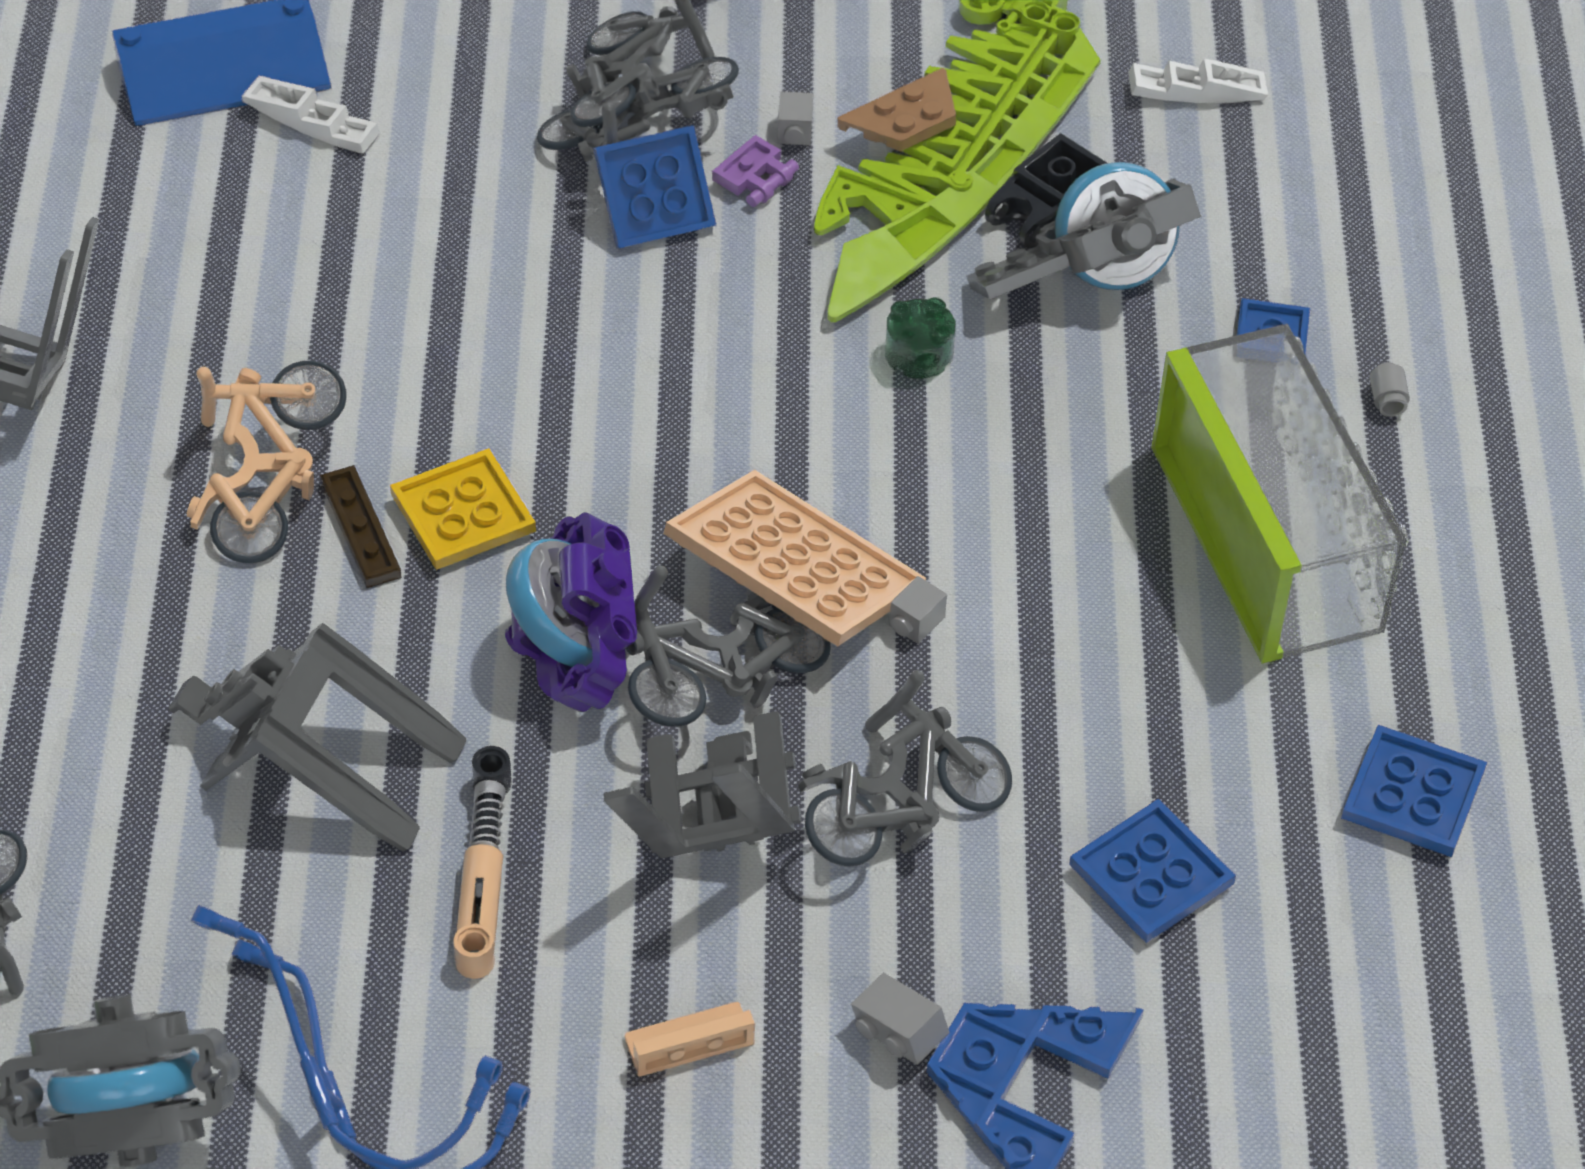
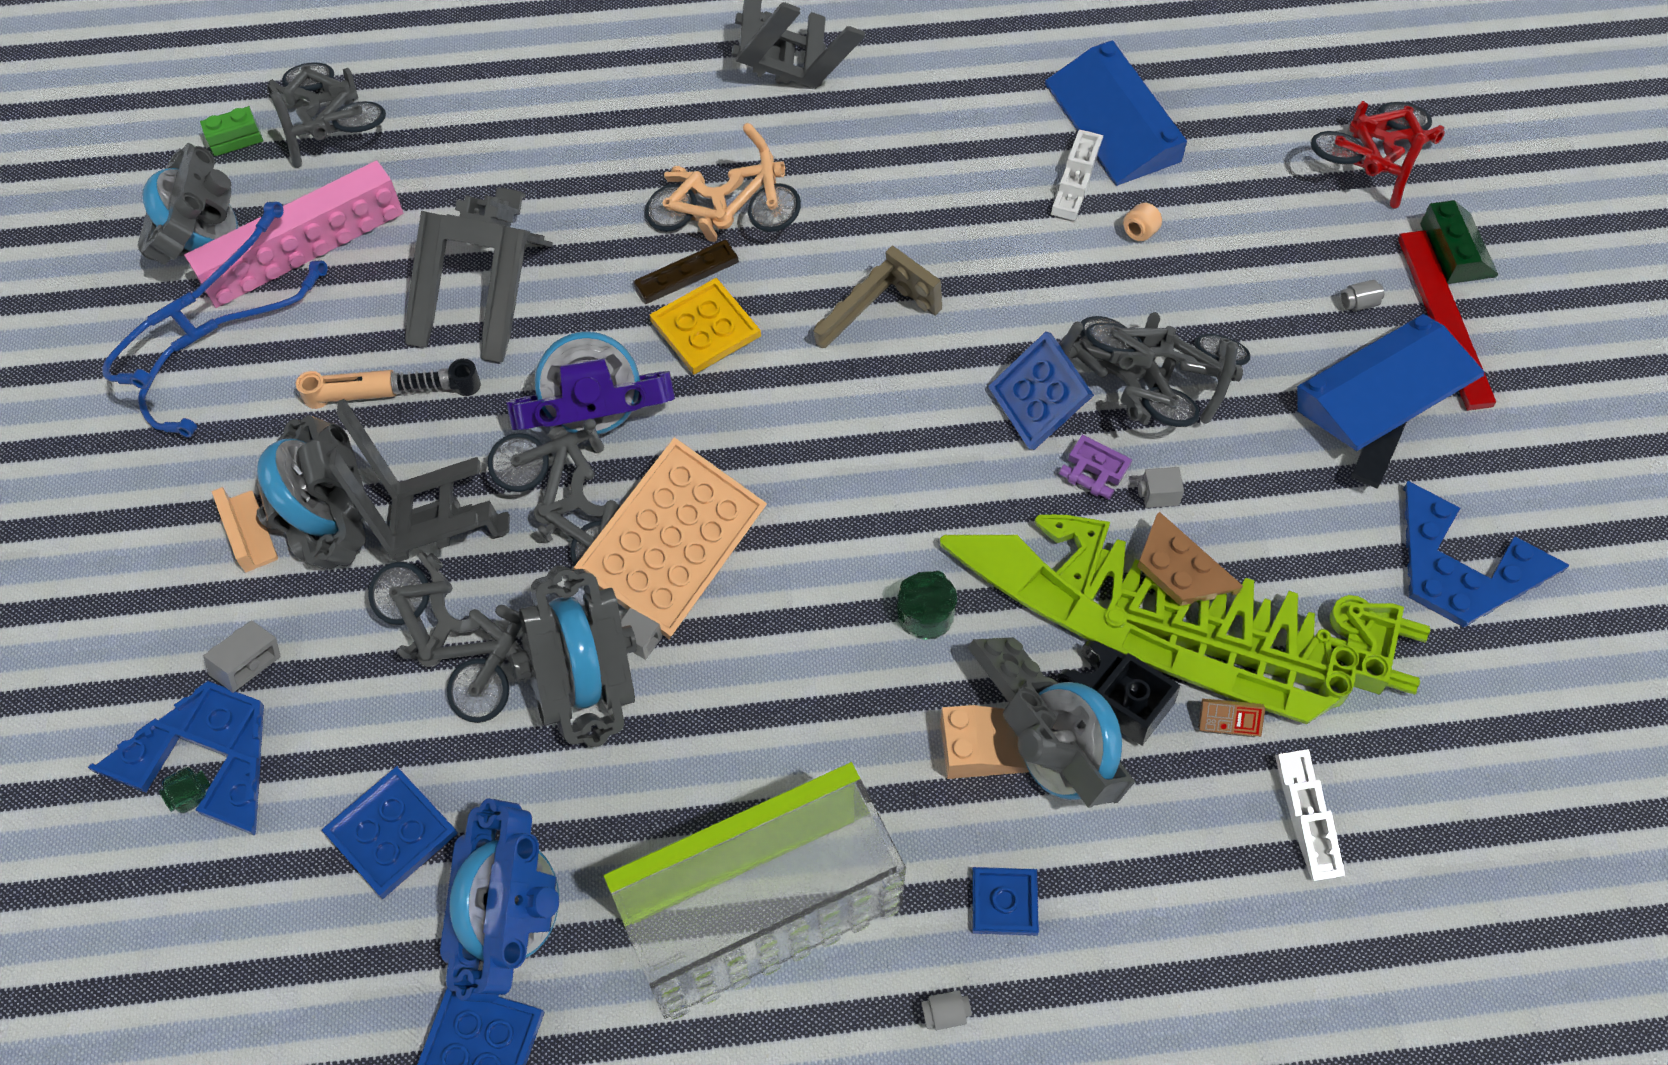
camera: 85 degrees right, 10 degrees up
none -> clear green head [158,766,210,814]
none -> bright pink brick [184,160,404,308]
none -> dark grey piece [257,415,366,570]
none -> blue piece [440,798,559,1002]
none -> dark grey piece [509,565,637,747]
none -> dark tan bracket [813,245,942,348]
none -> light nougat slope [940,705,1029,779]
none -> light nougat head [1123,203,1162,241]
none -> medium nougat tile [1198,698,1265,737]

